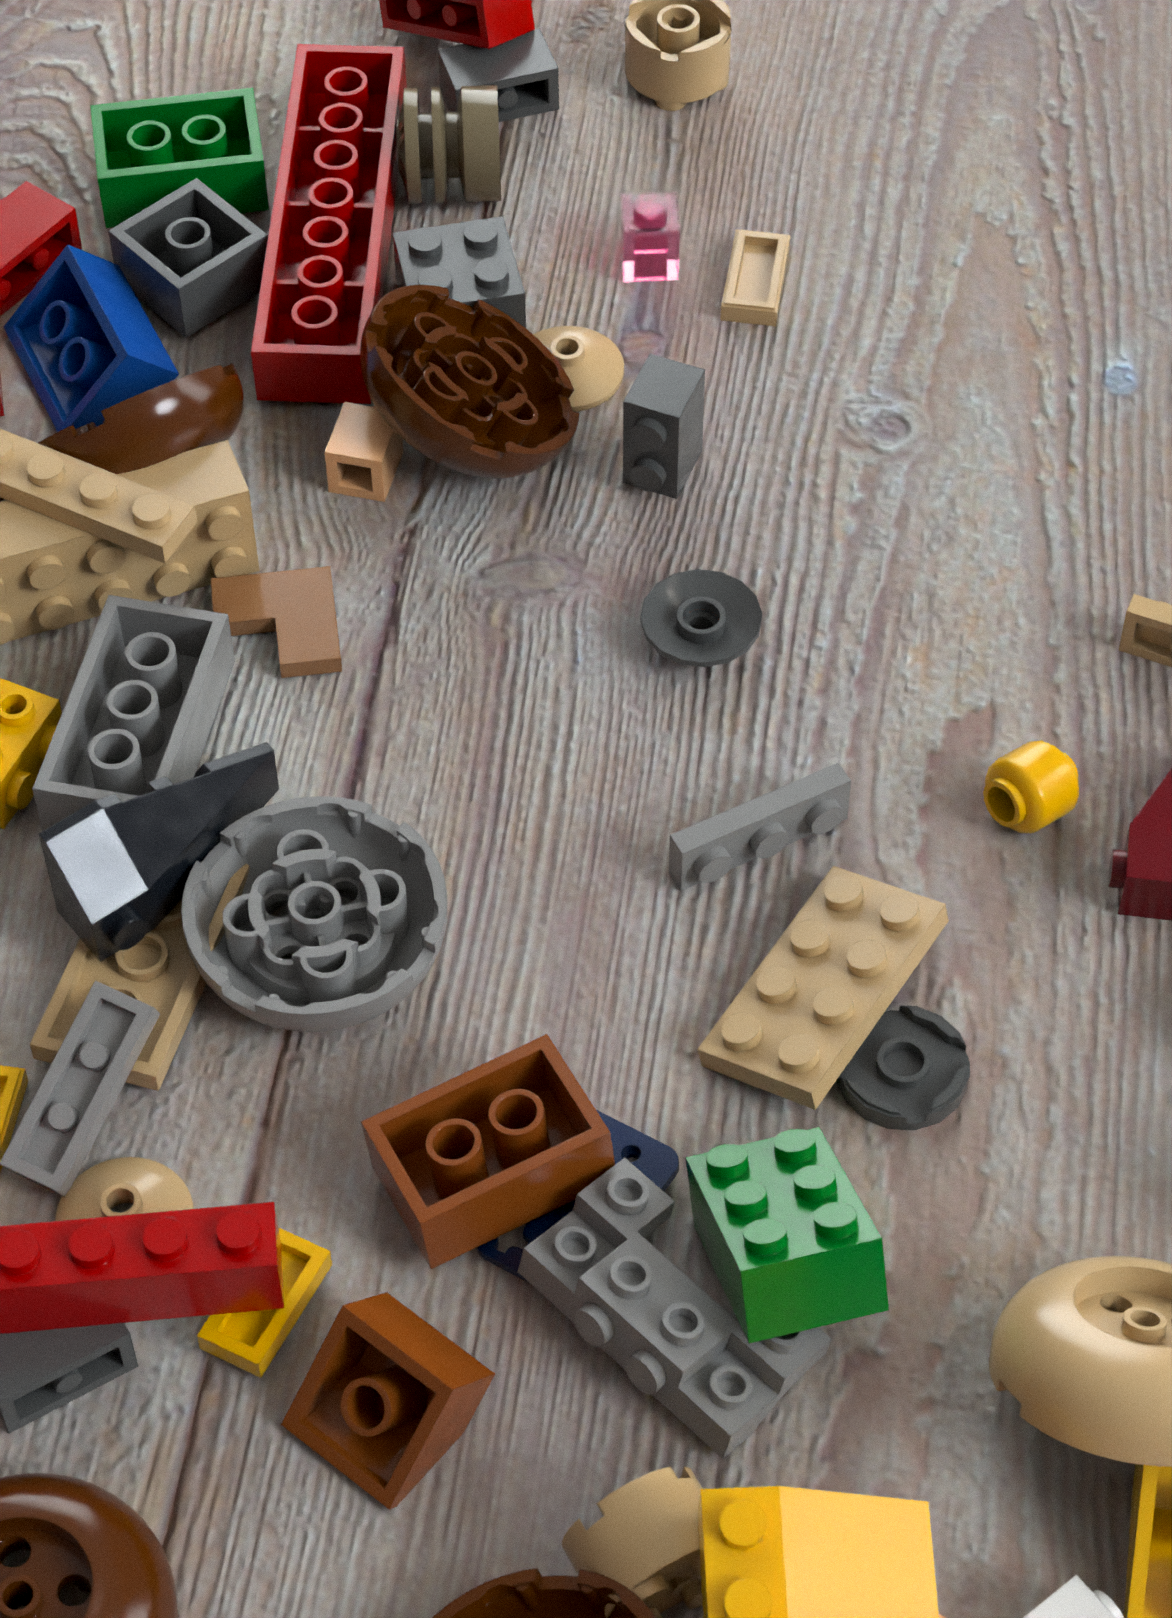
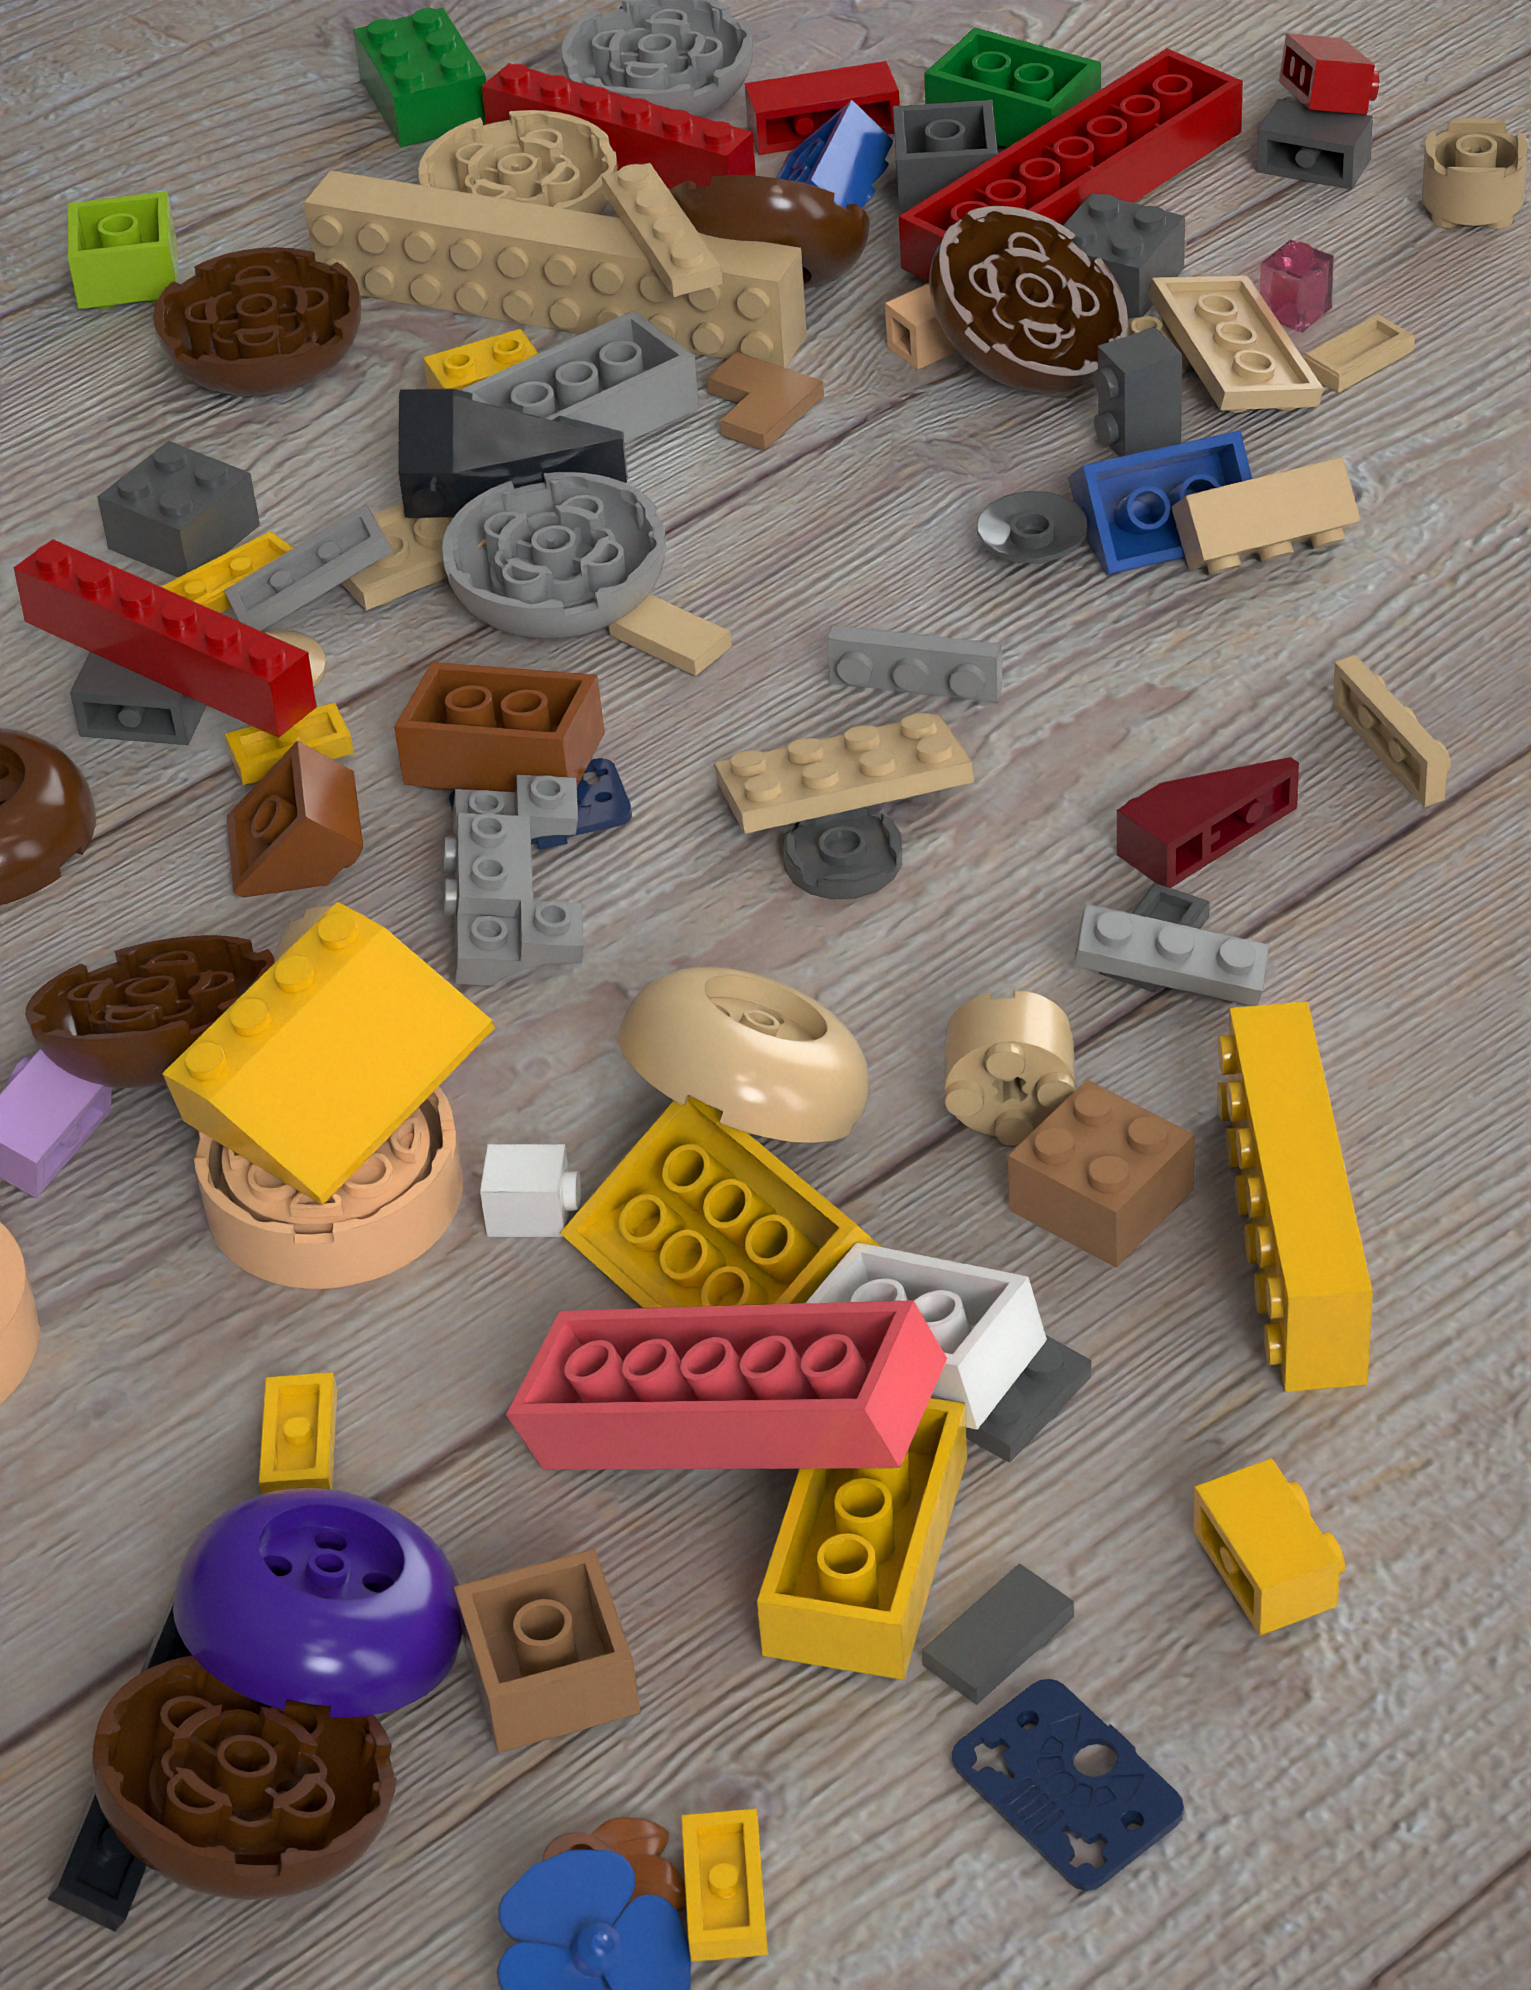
camera: 45 degrees right, 10 degrees down
dark tan wheel [397,85,501,204] -> none
green brick [685,1127,889,1343] -> none
yellow head [983,740,1079,834] -> none
none -> tan tile [609,594,732,676]
none -> blue slope [1068,430,1252,575]
none -> tan plate [1148,275,1324,413]
none -> tan brick [1171,457,1361,575]

